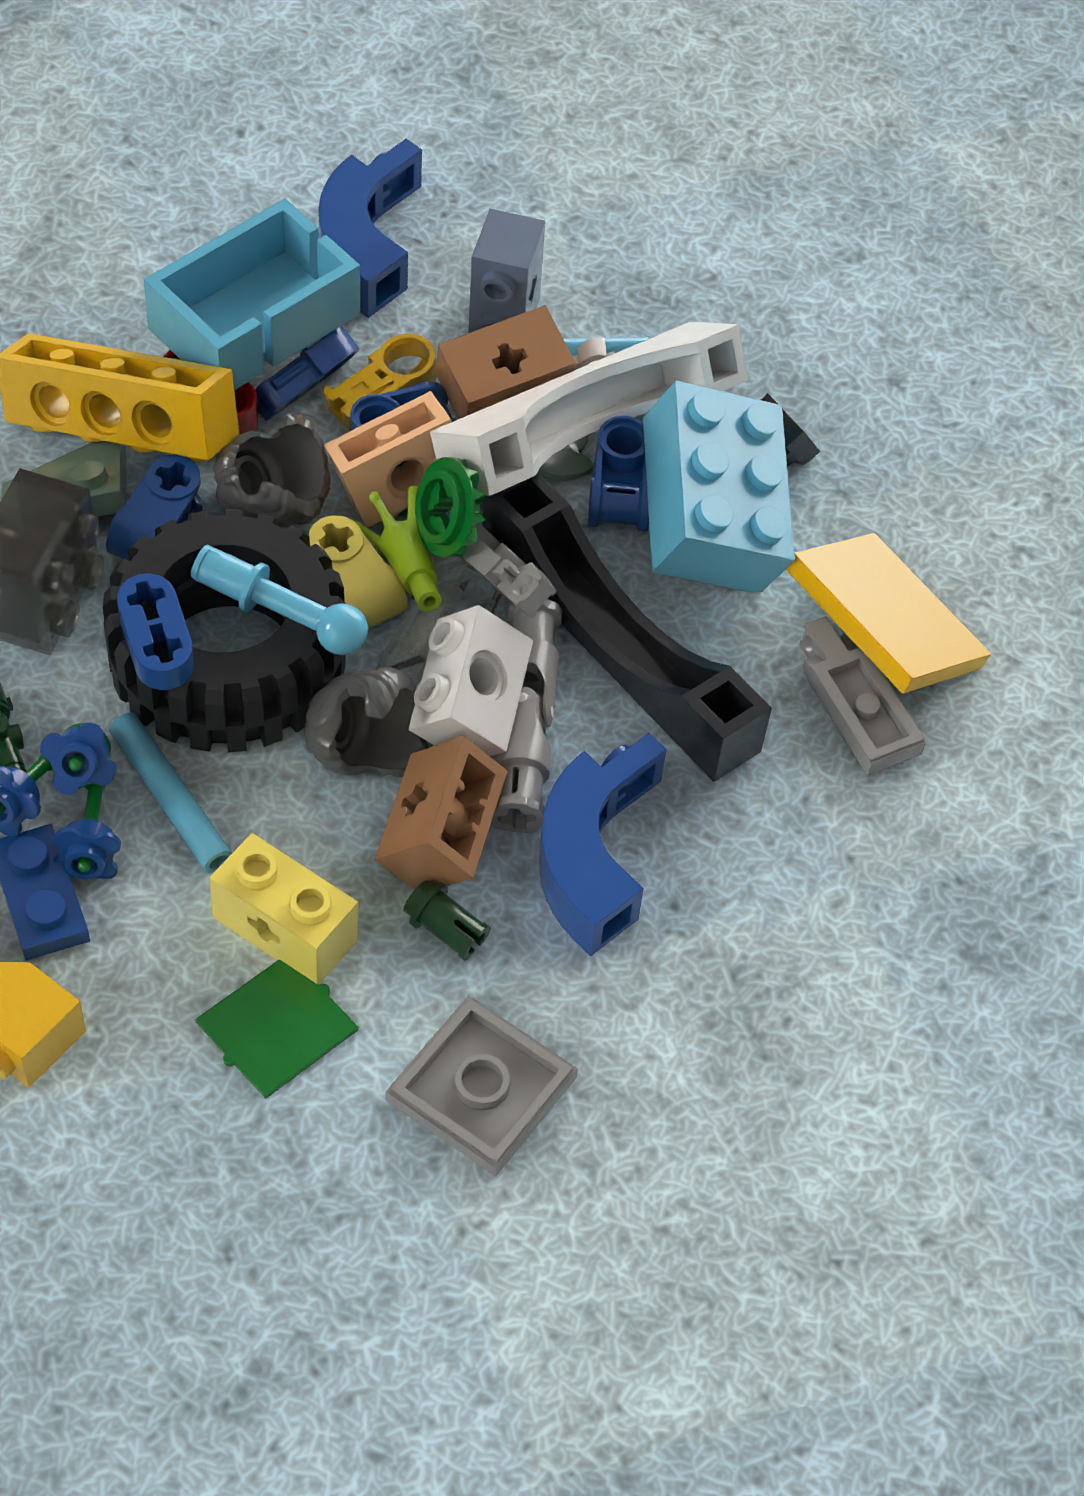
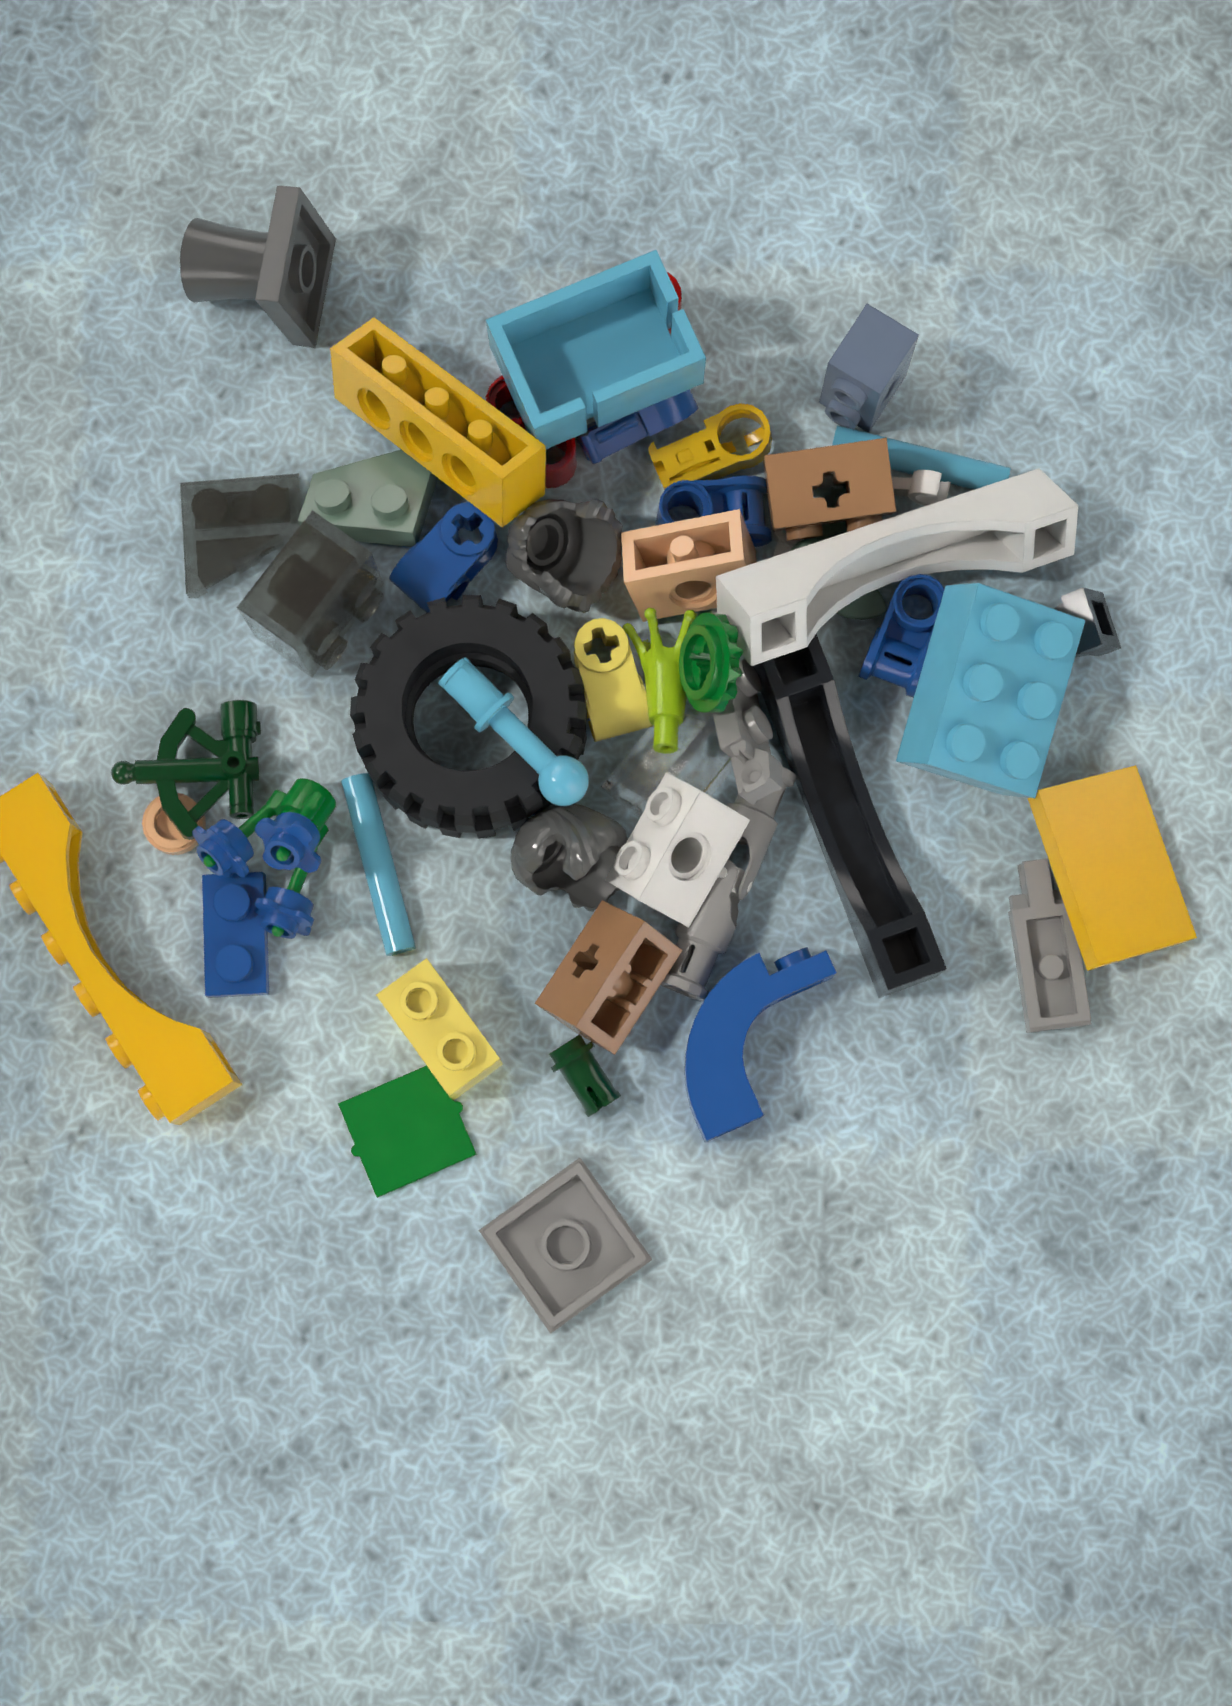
camera: 25 degrees right, 25 degrees up
blue beam [117,573,194,690] -> none
blue arch [319,138,422,318] -> none

